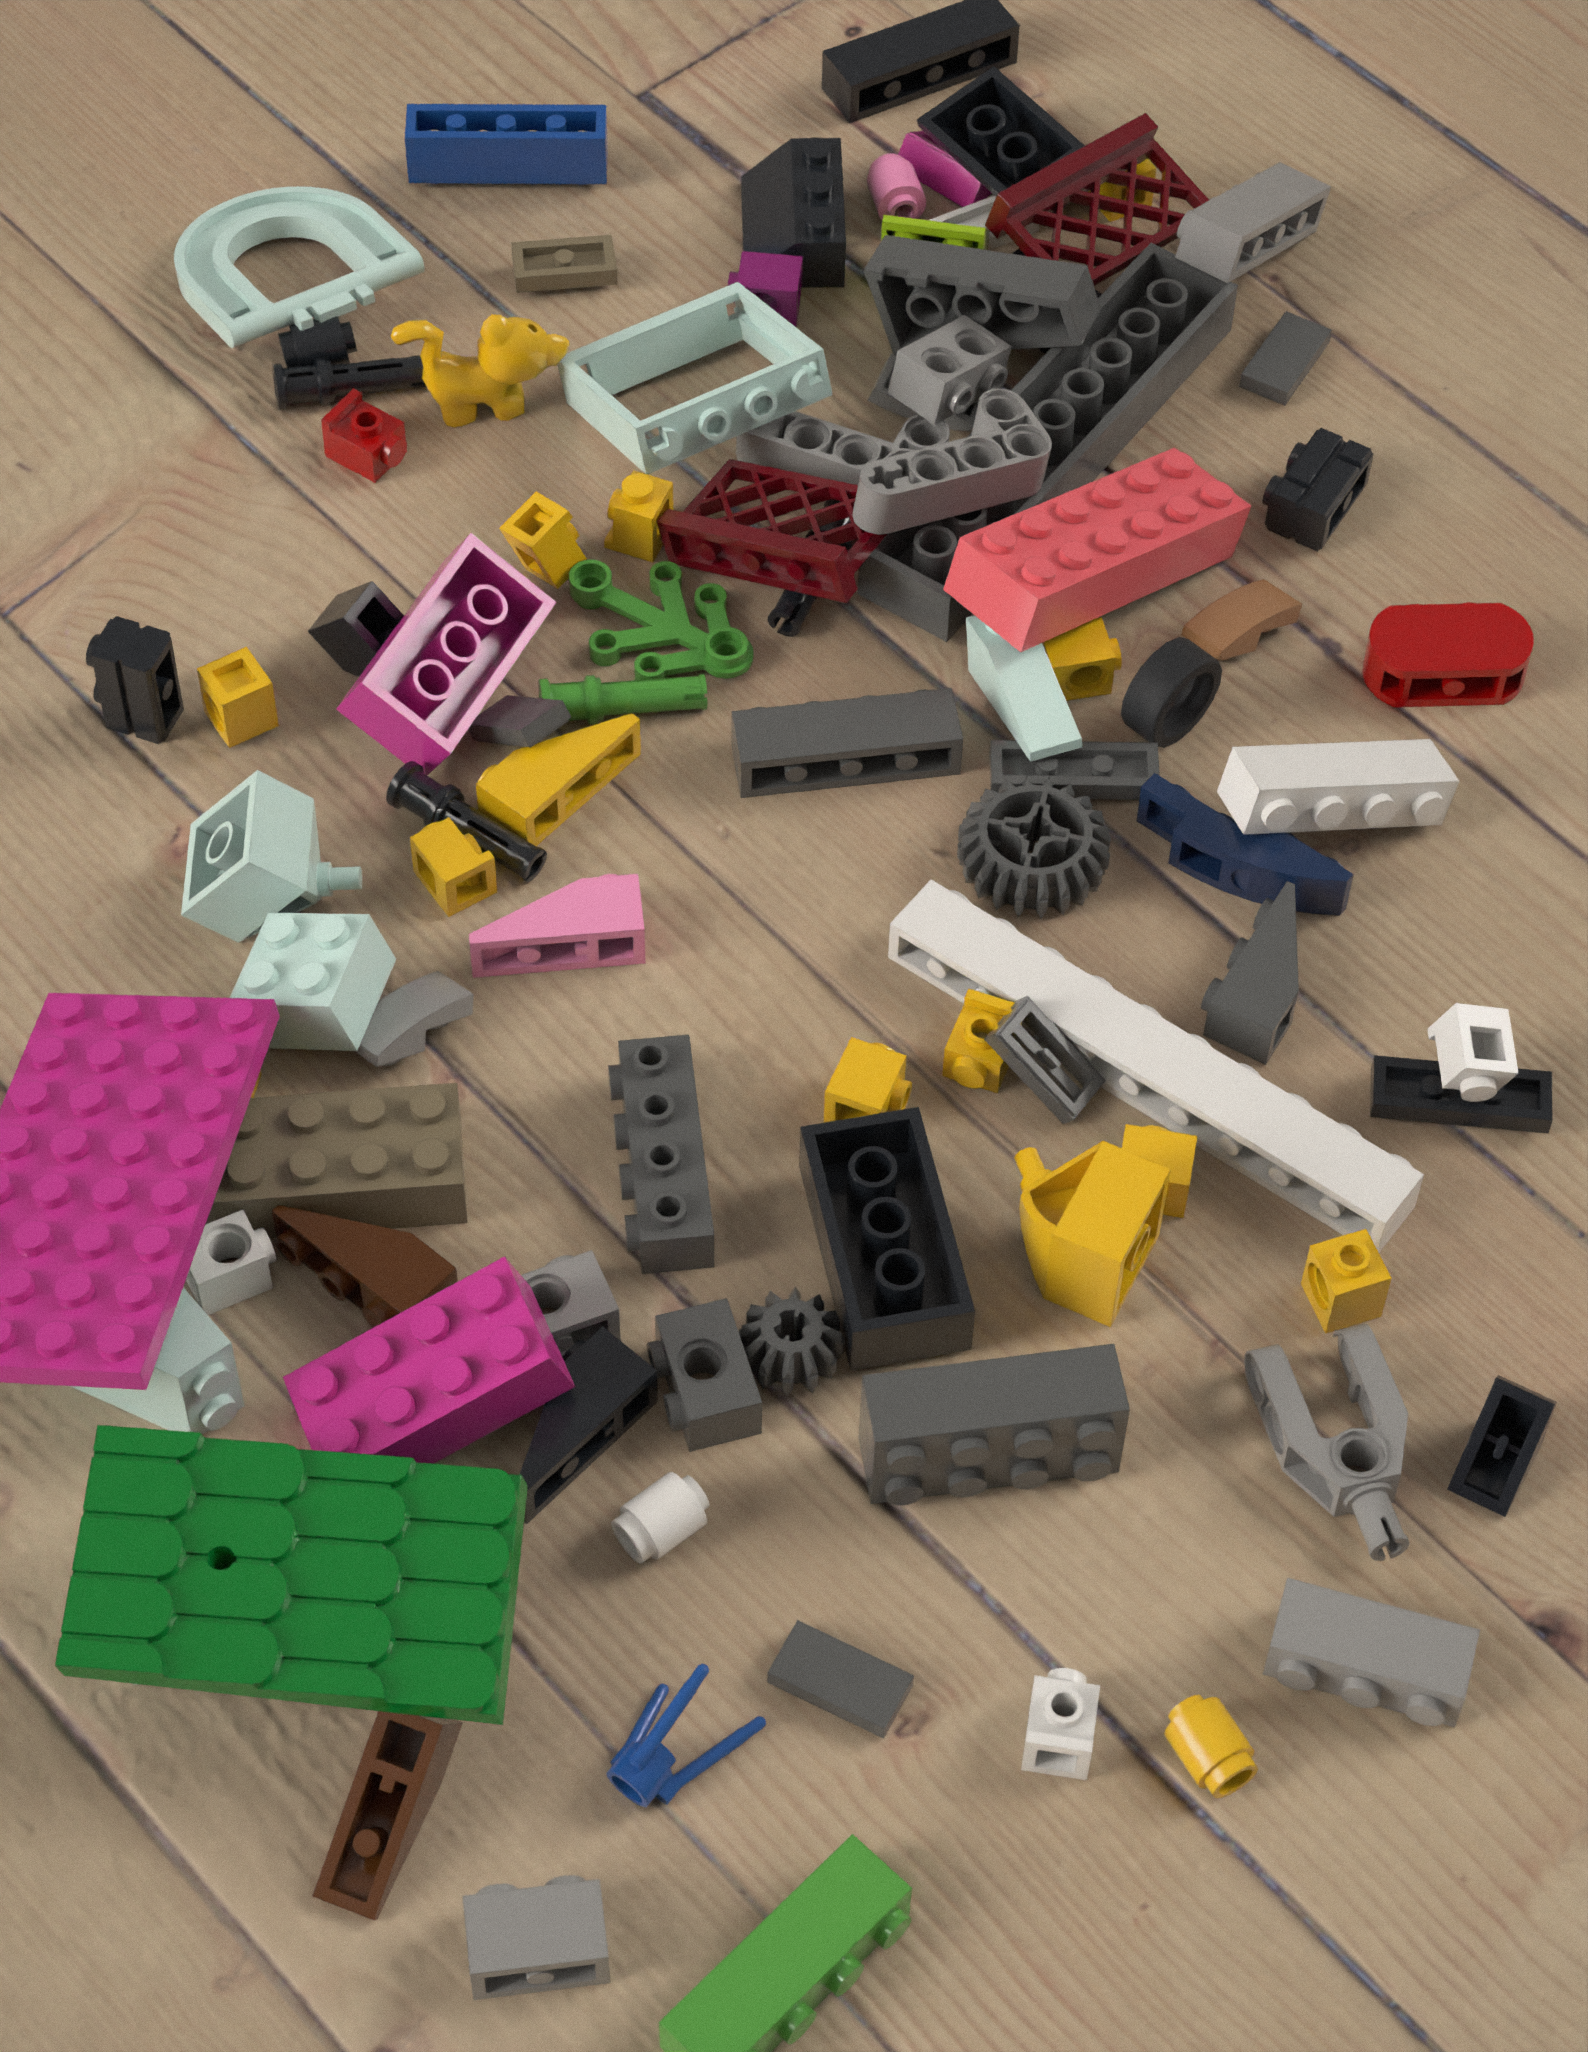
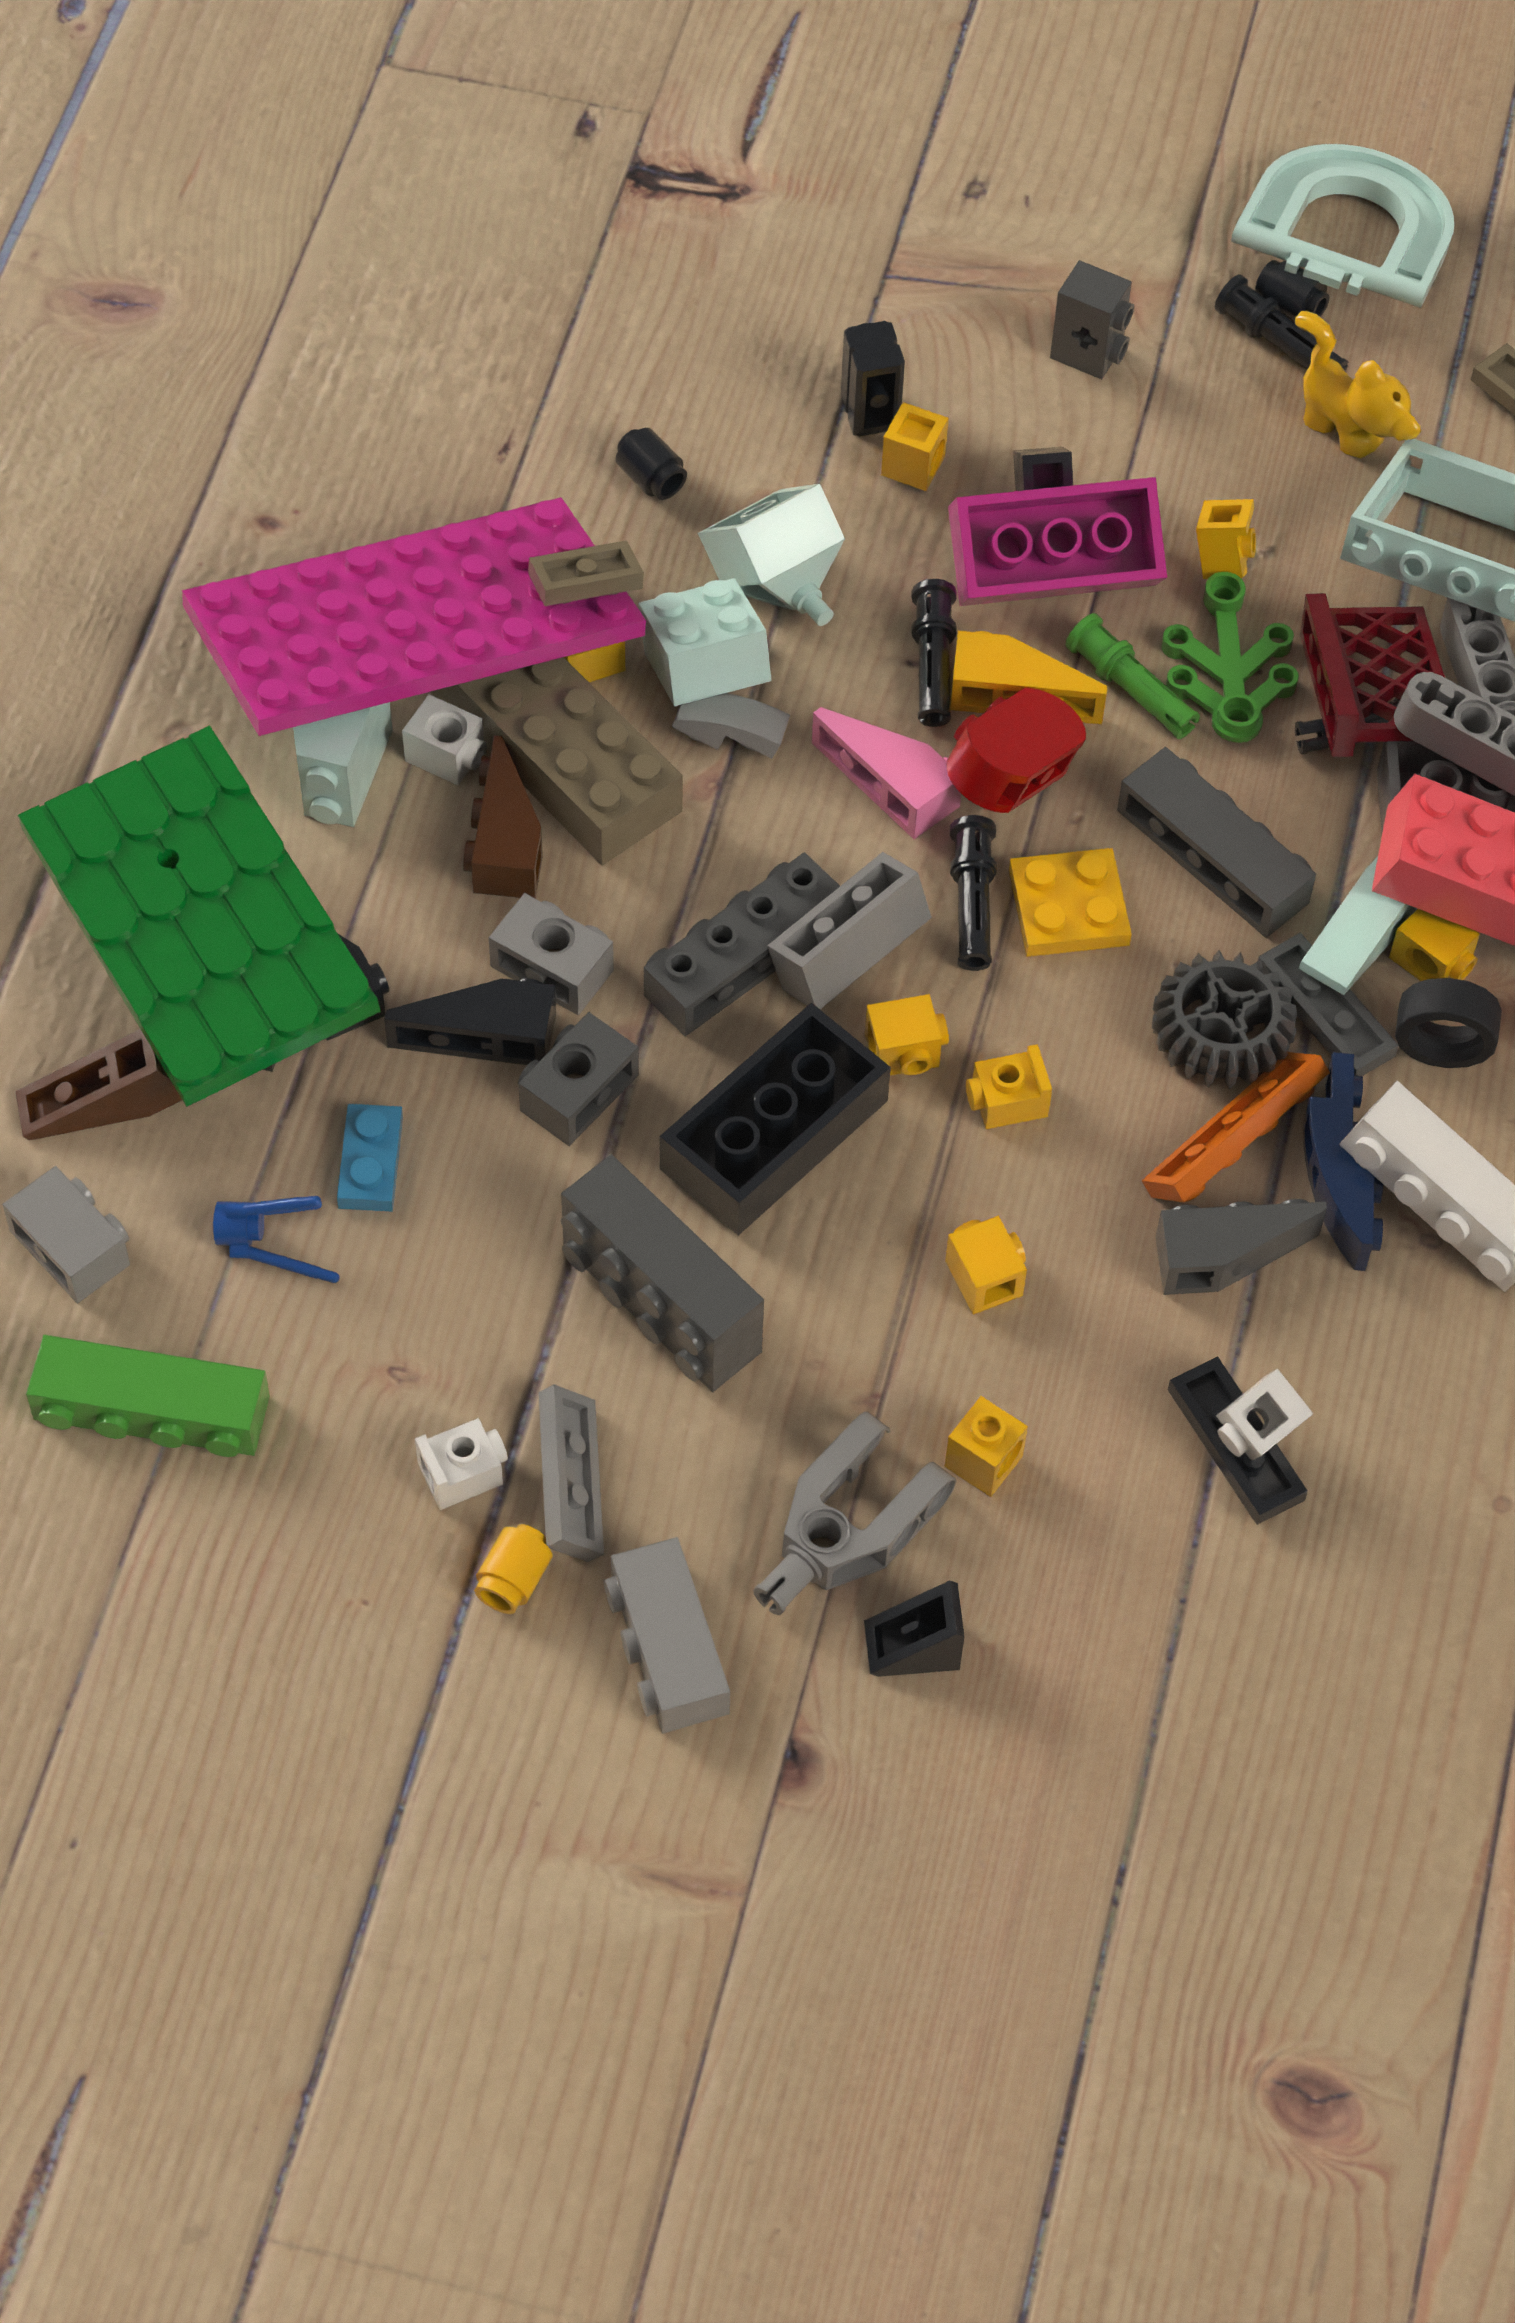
camera: 55 degrees right, 5 degrees up
dark pink brick [283,1256,575,1464] -> none
red brick [321,388,407,483] -> none
yellow brick [410,817,497,917] -> none
dark grey tile [468,695,571,748] -> none
yellow brick [604,470,674,562] -> none
white brick [611,1472,709,1564] -> none
dark grey gear [739,1286,845,1397] -> none
dark grey tile [767,1620,914,1739] -> none
white brick [888,880,1424,1252] -> none
dark grey tile [984,996,1106,1124] -> none
yellow piece [1014,1141,1171,1327] -> none
none -> dark azure plate [337,1104,403,1212]
none -> dark tan plate [528,540,644,606]
none -> light grey plate [539,1384,604,1562]
none -> black brick [616,428,687,500]
none -> light grey brick [767,852,932,1009]
none -> red brick [946,688,1086,813]
none -> black pin [950,815,997,971]
none -> yellow plate [1009,848,1132,957]
none -> dark grey brick [1050,260,1134,379]
none -> orange plate [1142,1052,1330,1203]

